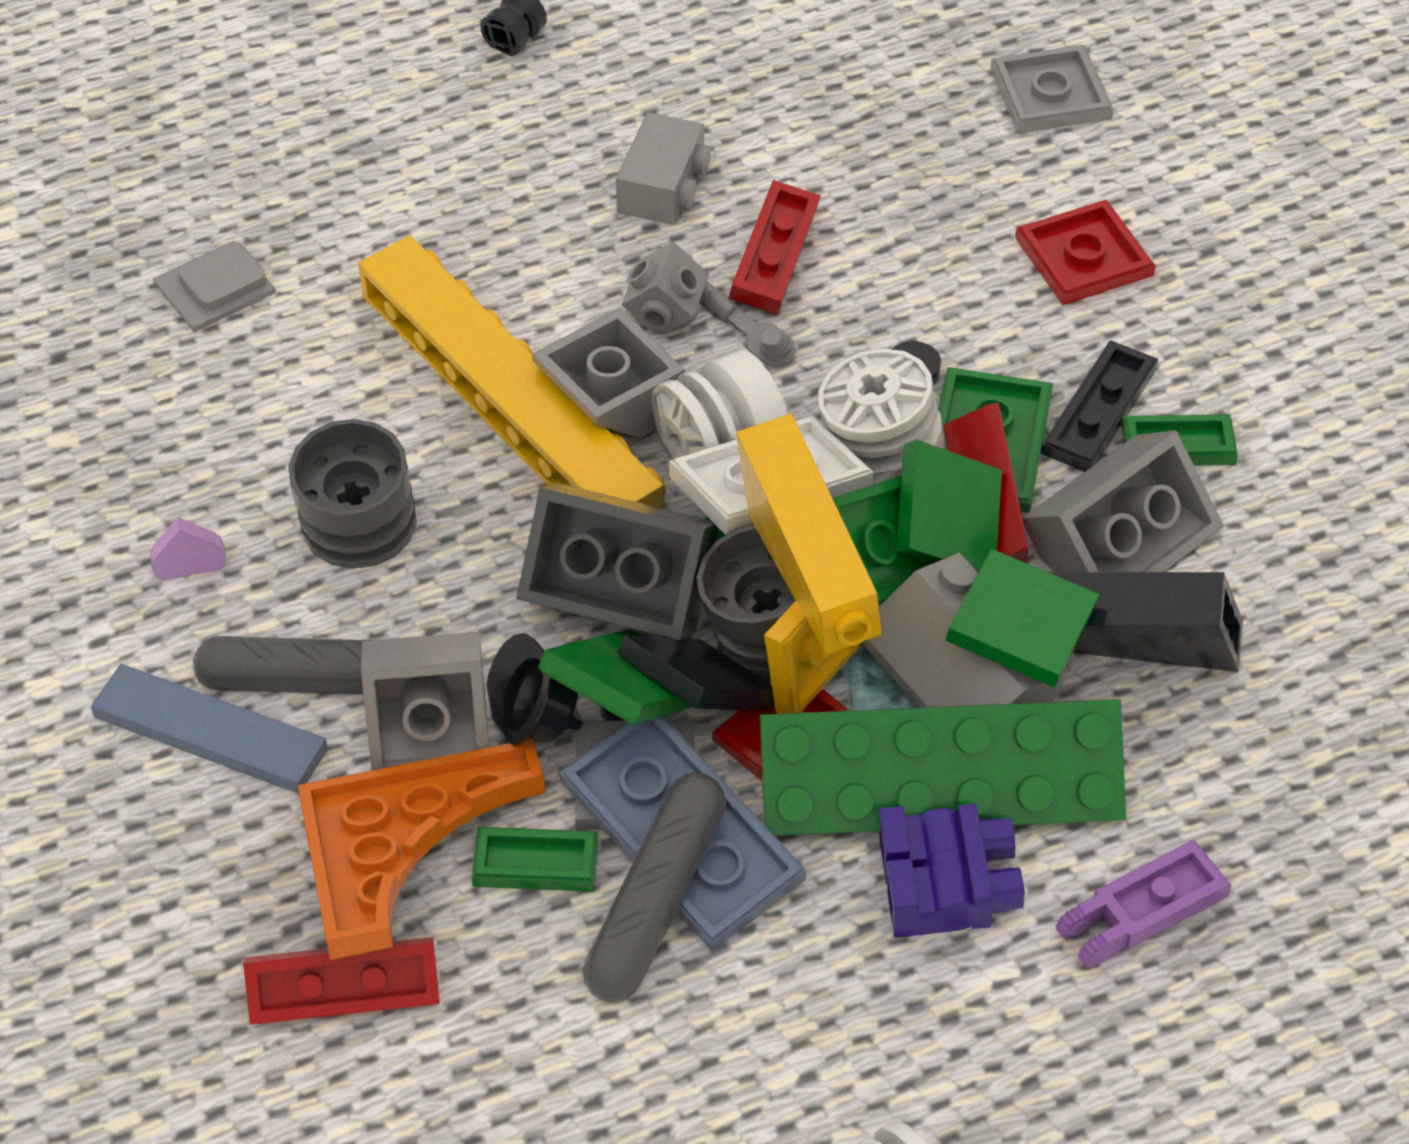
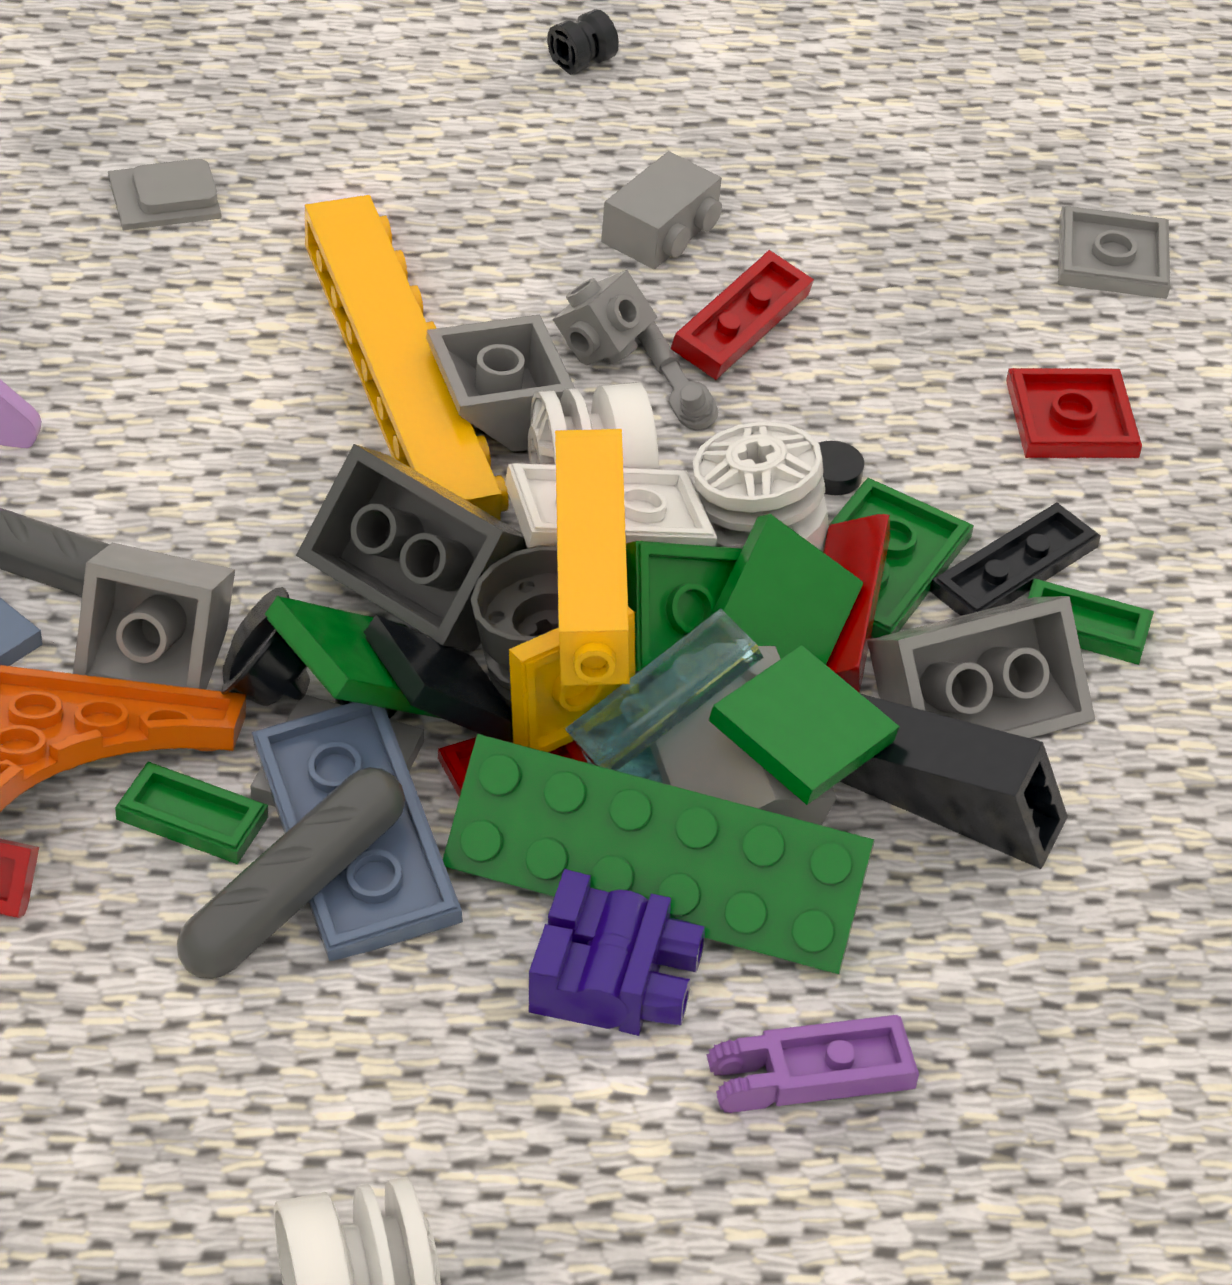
camera: 15 degrees right, 5 degrees down
dark grey wheel [288,419,417,569] -> none
none -> clear light blue tile [565,609,764,771]

